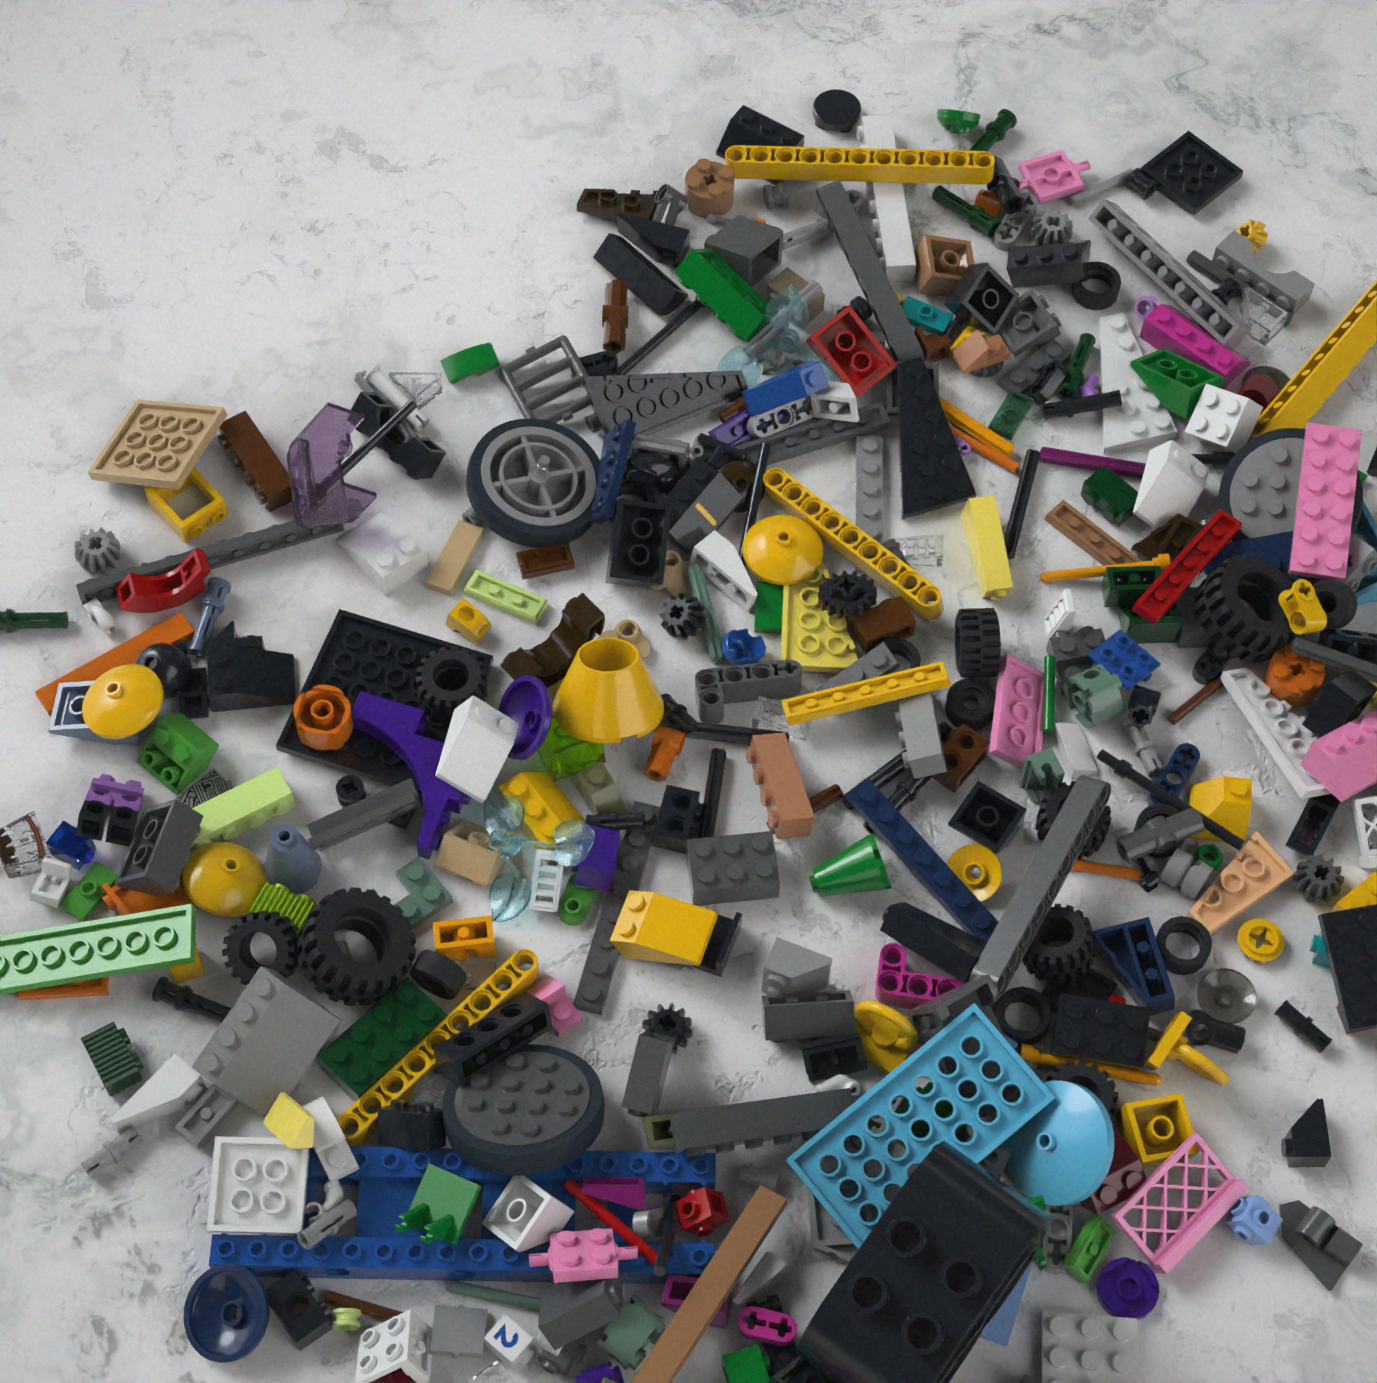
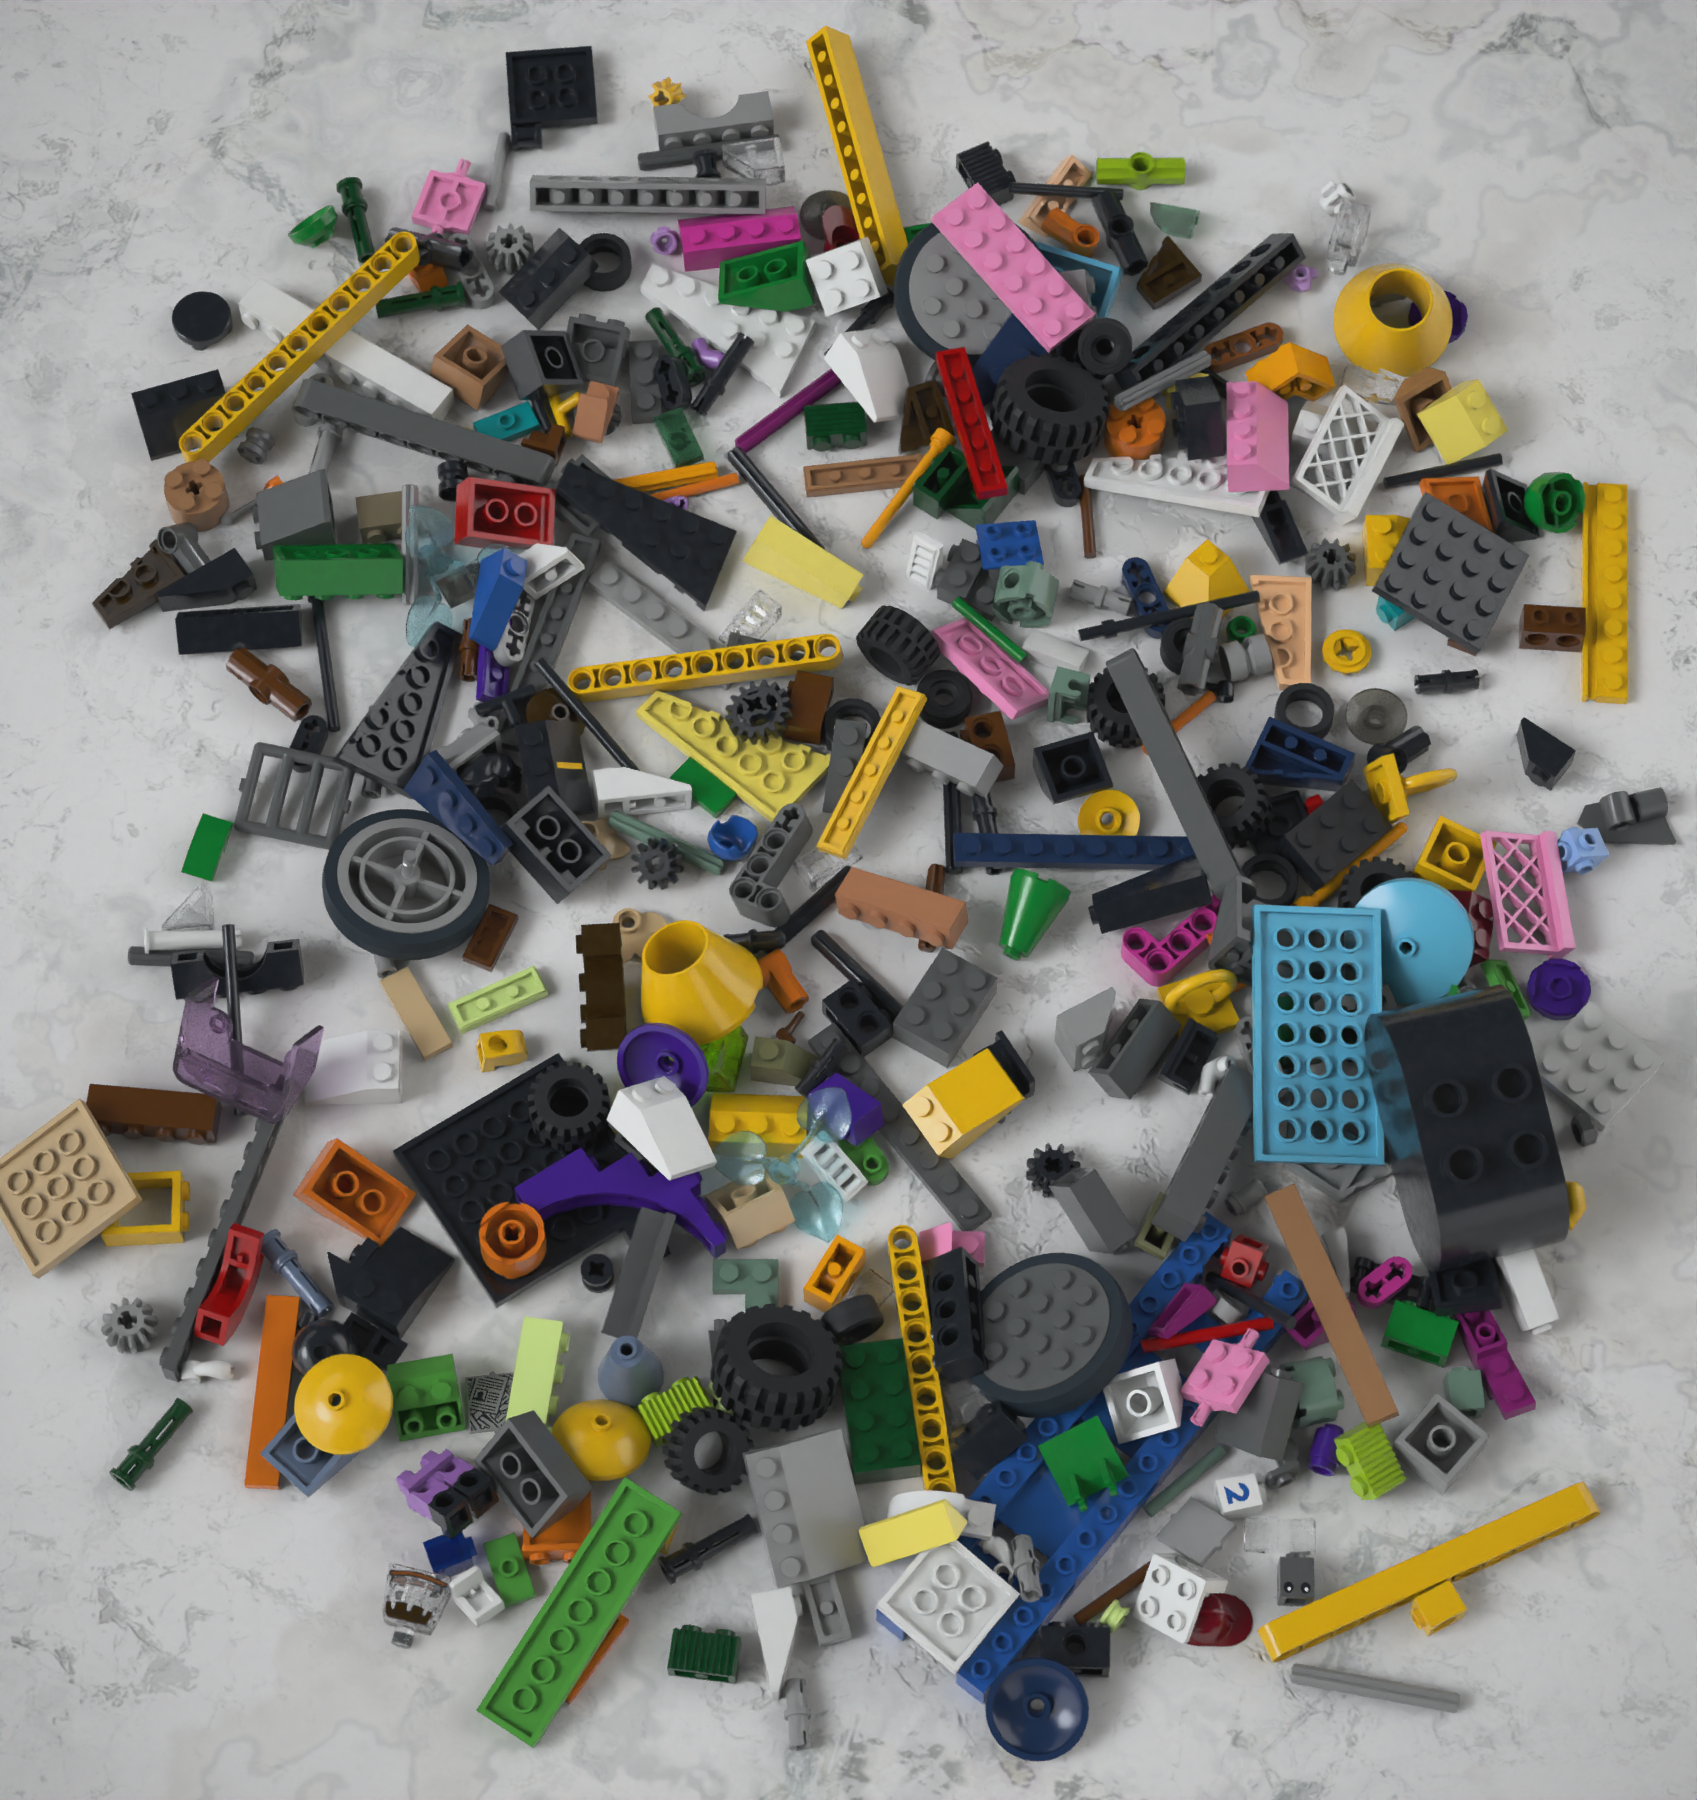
camera: 50 degrees left, 5 degrees up
yellow dish [742,515,823,585] -> none
black piece [1127,685,1161,728] -> none
yellow piece [1278,579,1327,635] -> none
none -> orange slope [293,1138,417,1247]
none -> reddish brown hand [775,1011,805,1044]

